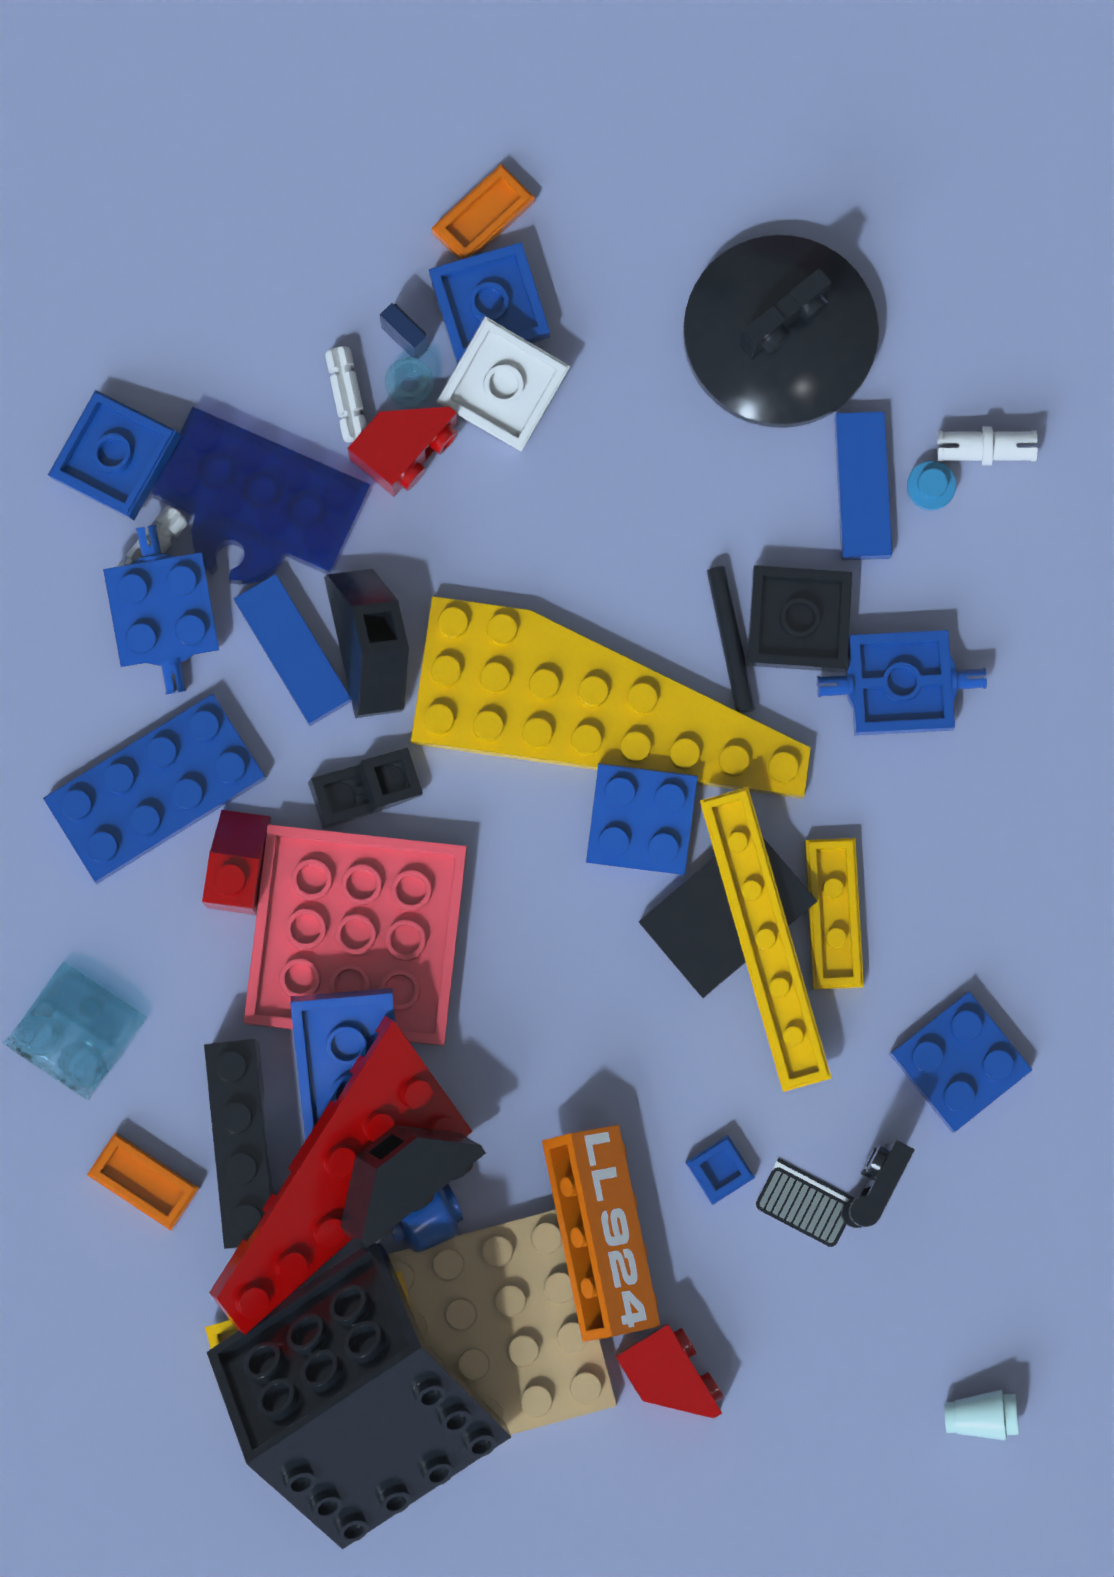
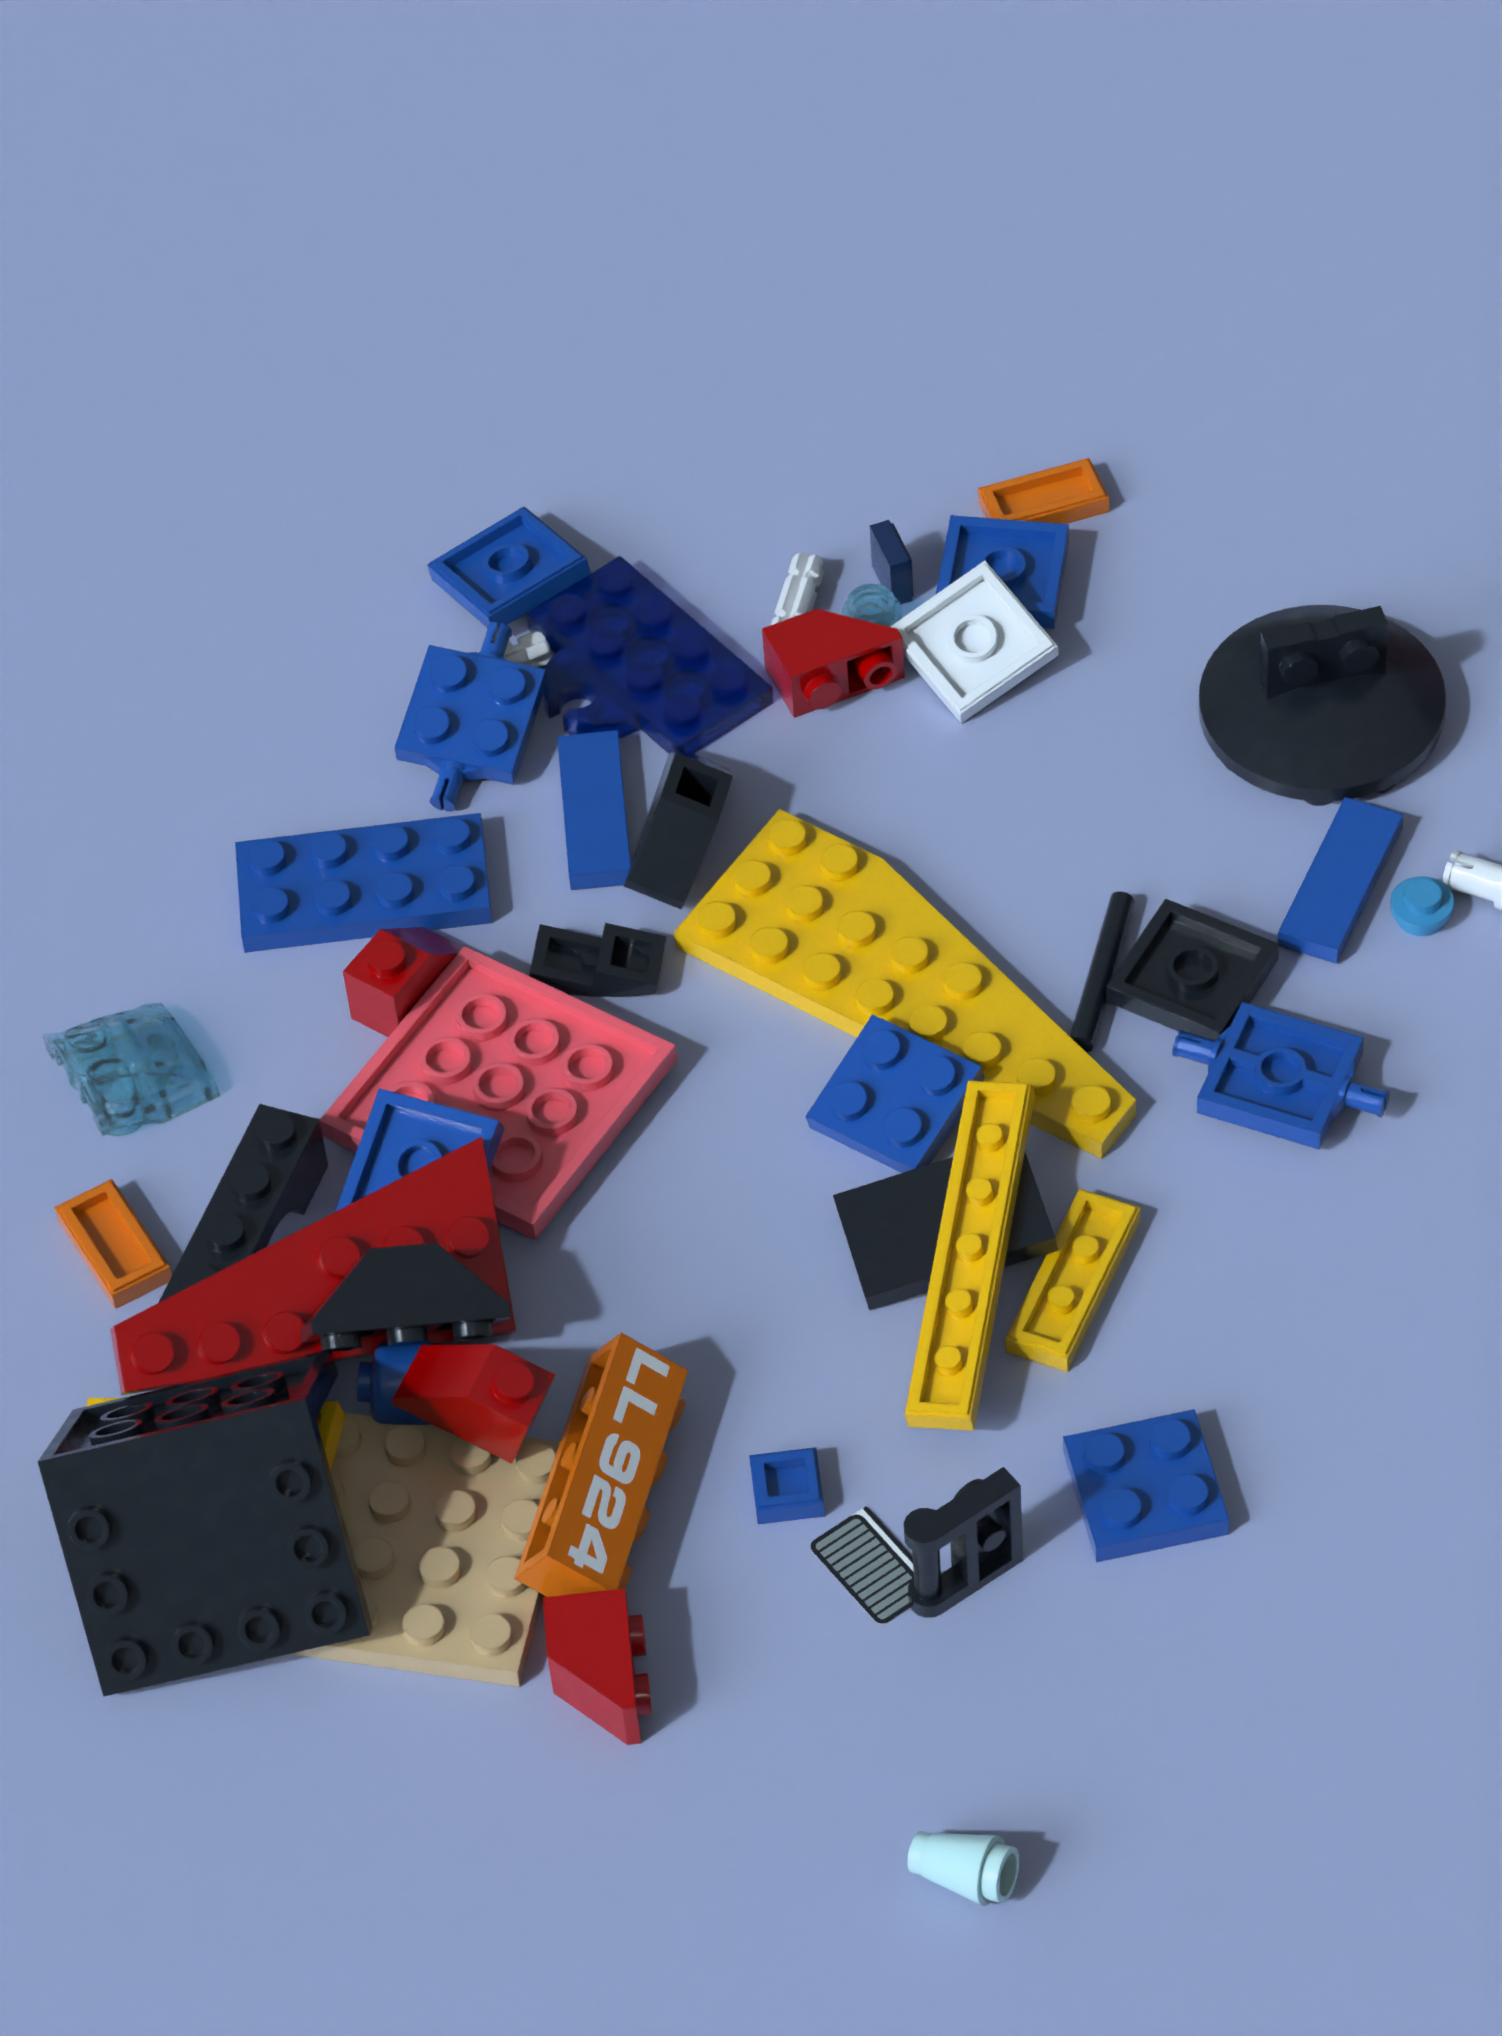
camera: 35 degrees right, 30 degrees down
none -> red slope [391,1344,555,1464]

